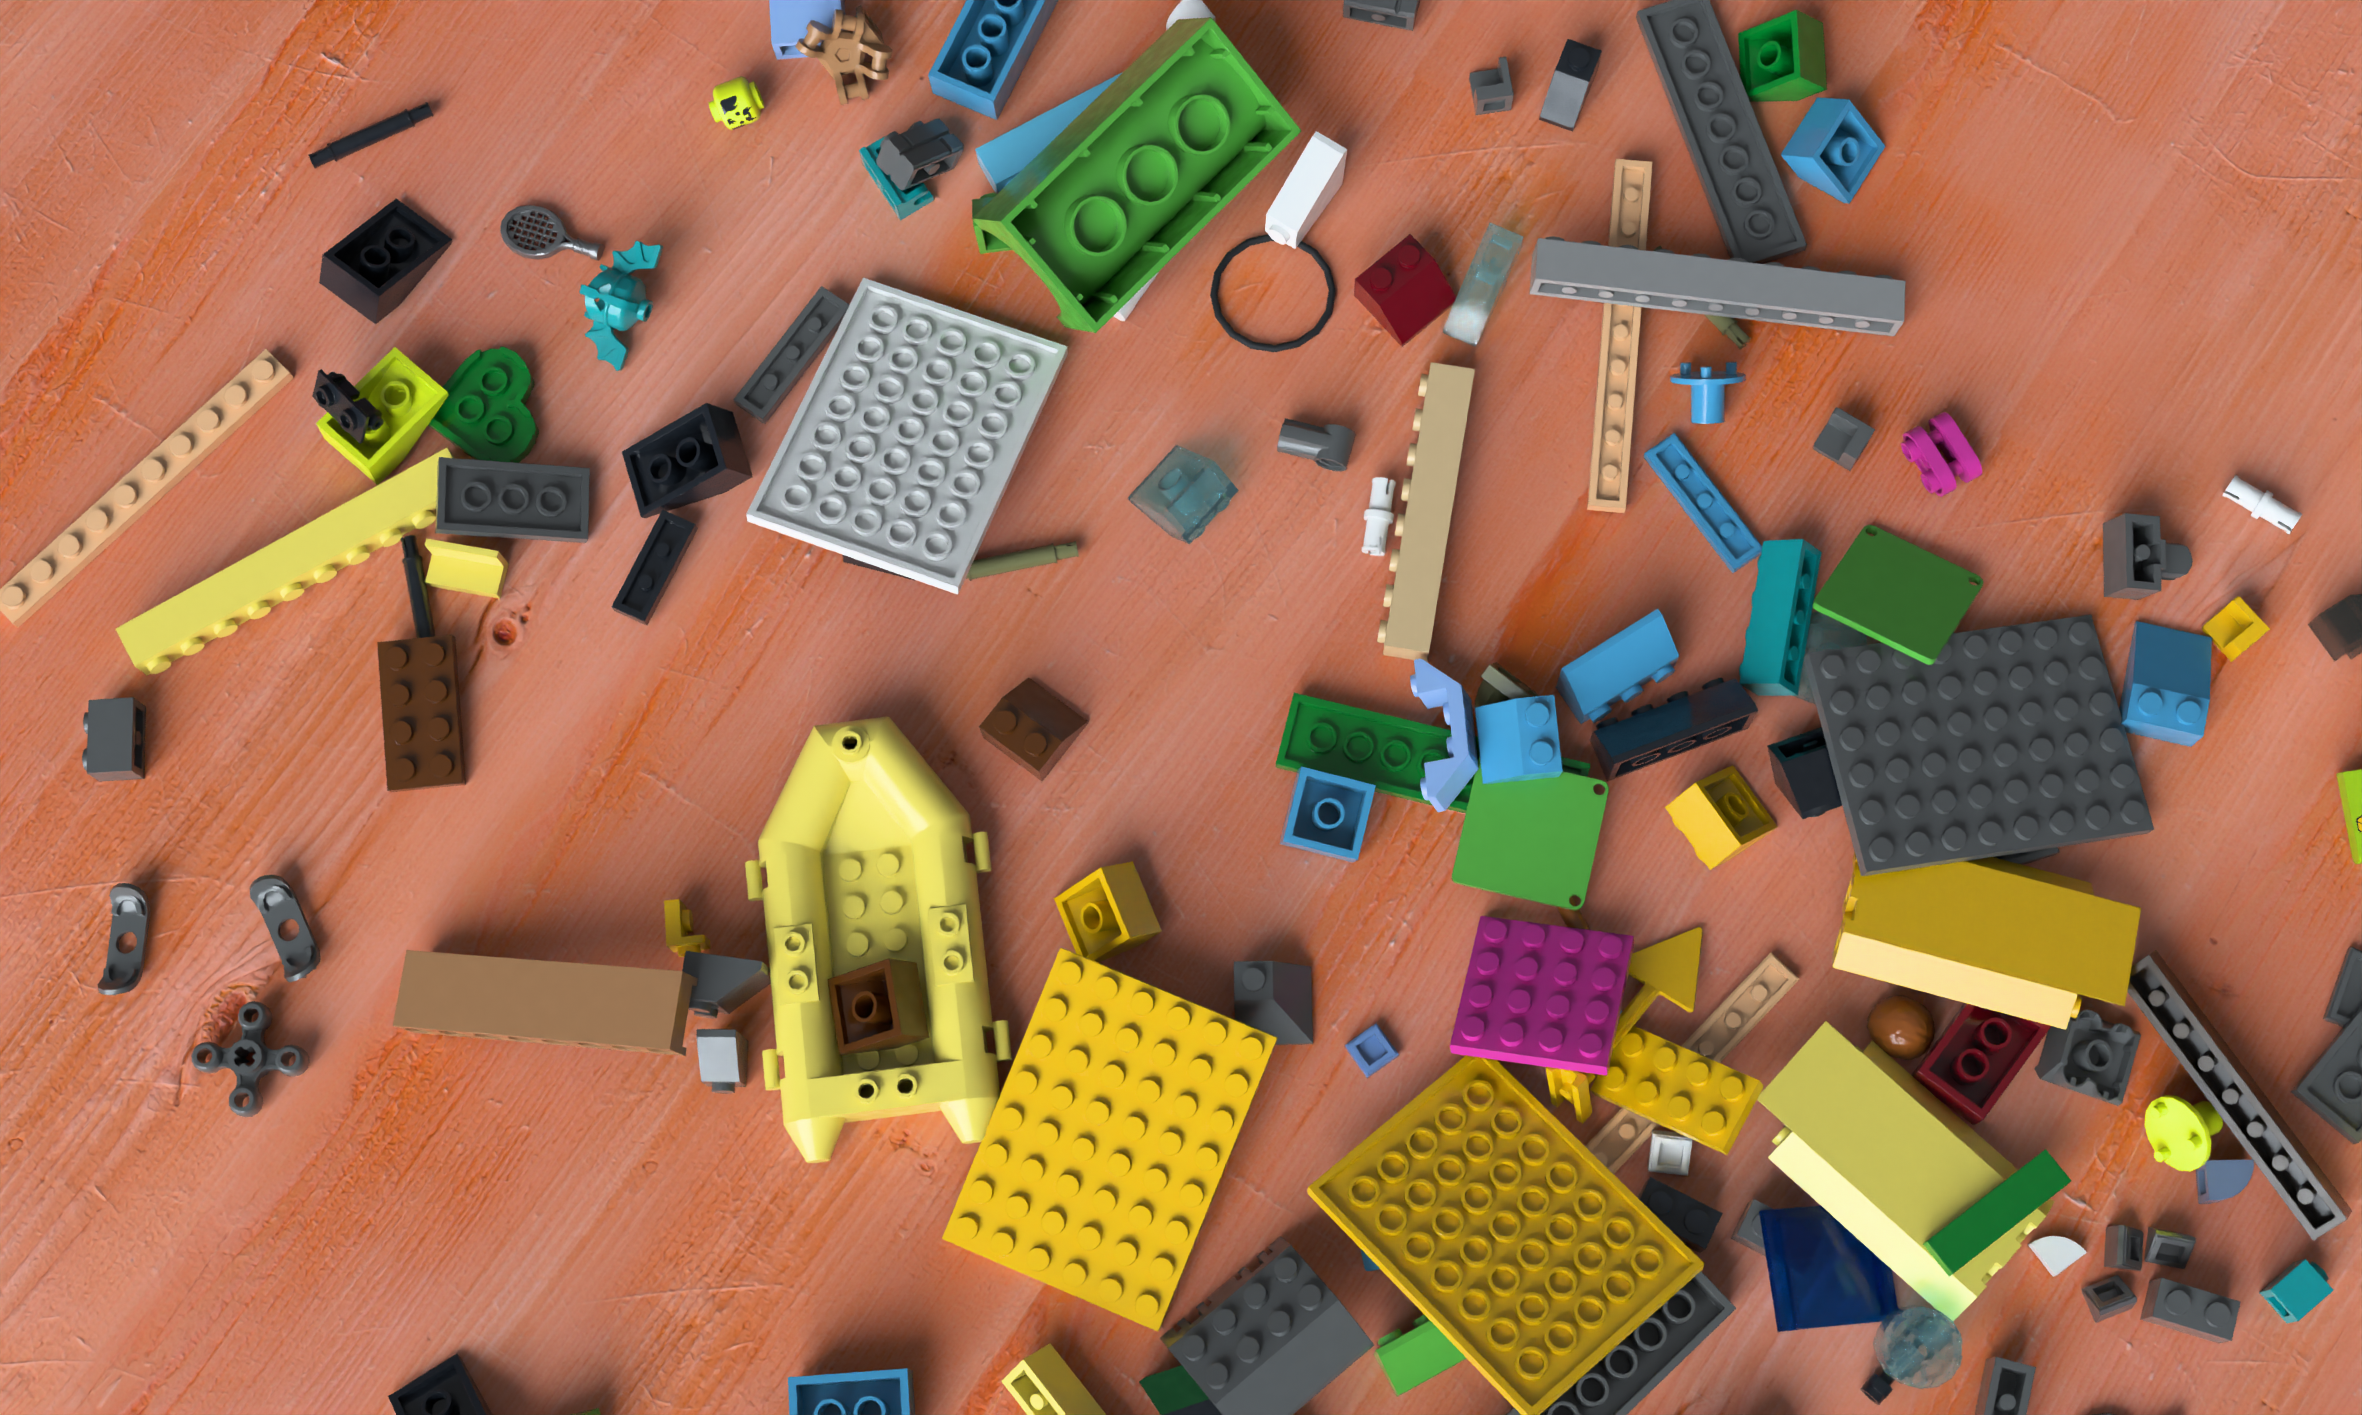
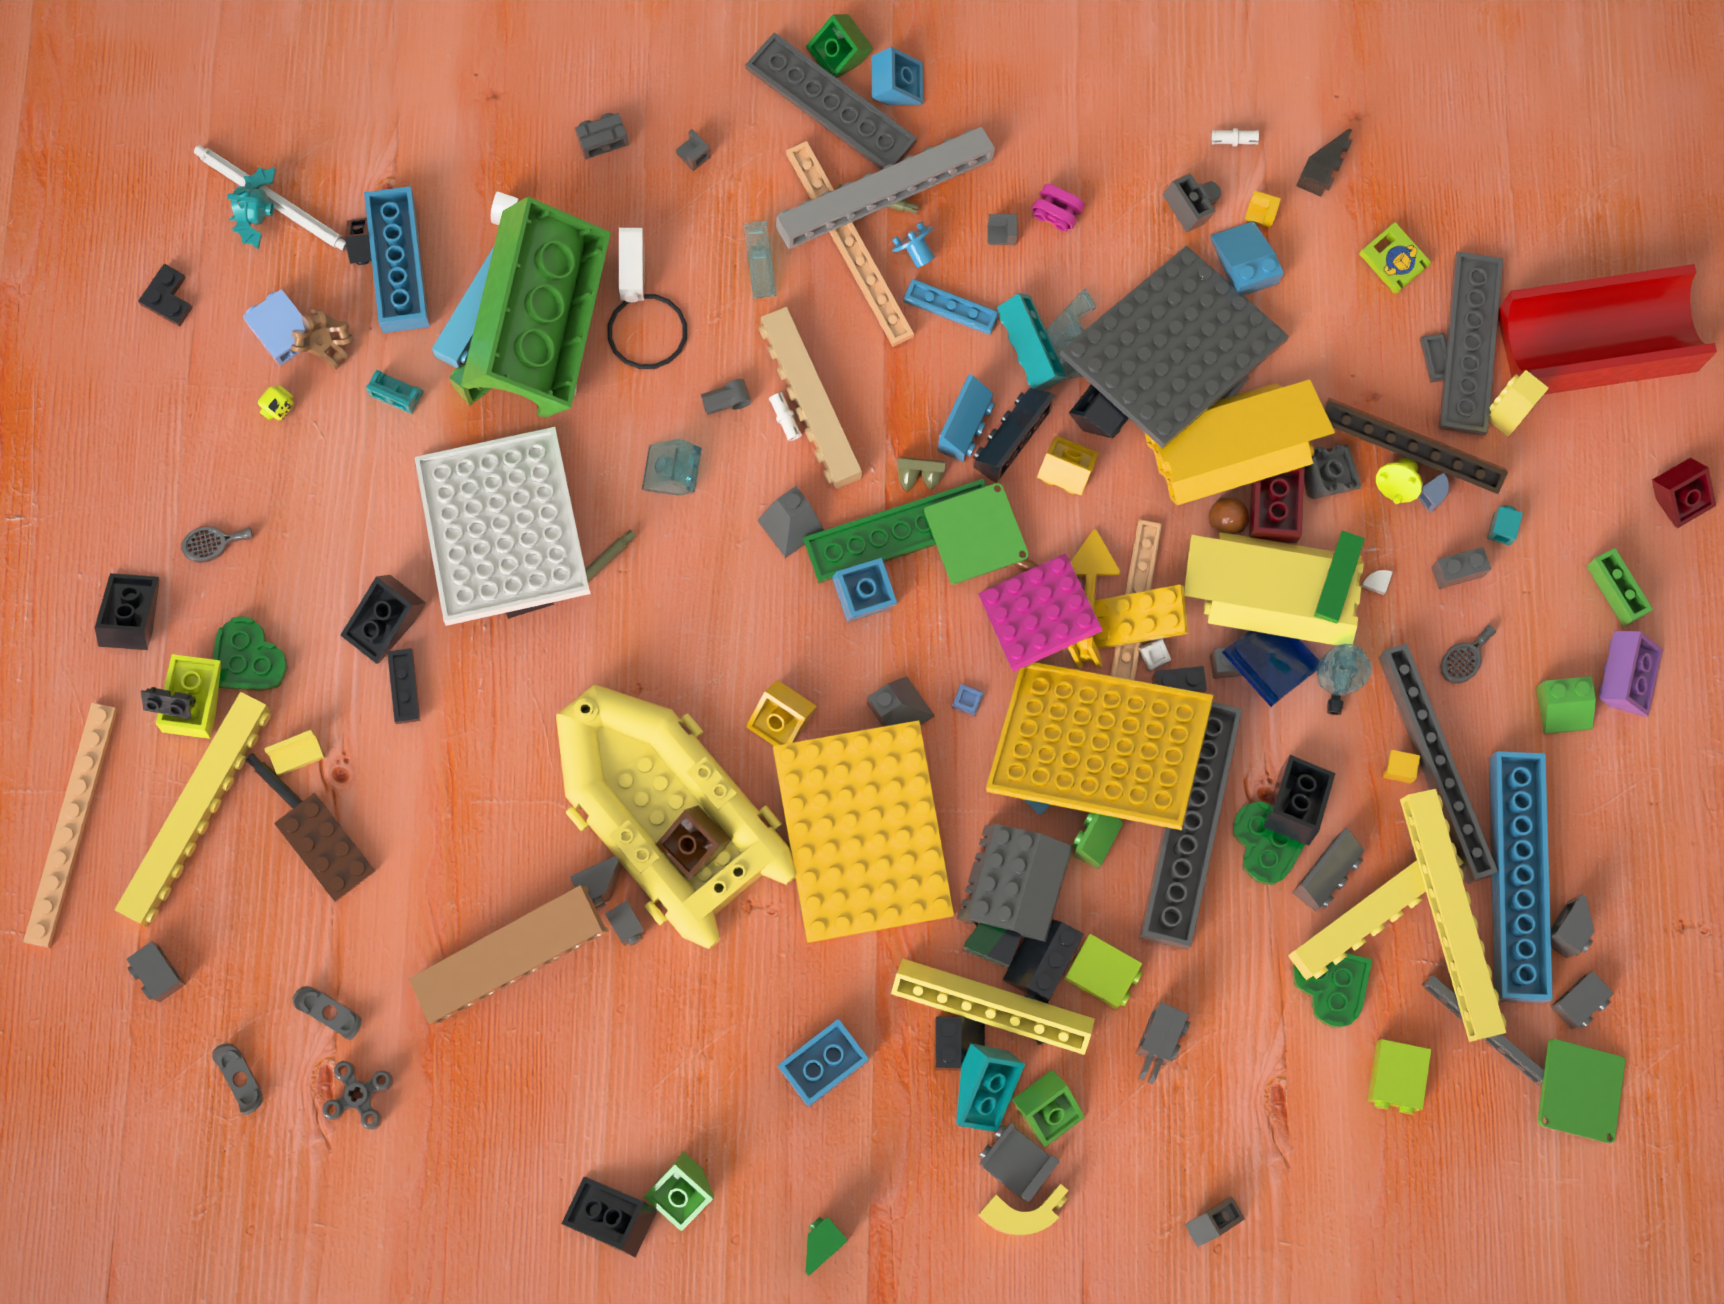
camera: 45 degrees left, 0 degrees up
black piece [308,102,434,169] -> none
dark grey plate [435,457,590,543] -> none
teal helmet [579,241,663,371] -> none
yellow bracket [664,899,711,957] -> none
dark grey plate [734,286,849,424] -> none
dark grey brick [876,119,964,190] -> none
reddish brown slope [979,678,1088,781] -> none
dark red slope [1354,234,1458,347] -> none
light blue slope [1410,659,1479,812] -> none
dark azure slope [1475,695,1563,784] -> none
slope [1539,39,1602,132] -> none
bright green piece [1812,525,1983,665] -> none
flat silver slope [2082,1275,2137,1323] -> none
flat silver slope [2104,1225,2143,1271] -> none
flat silver slope [2144,1227,2196,1269] -> none
none -> dark grey slope [758,486,824,558]

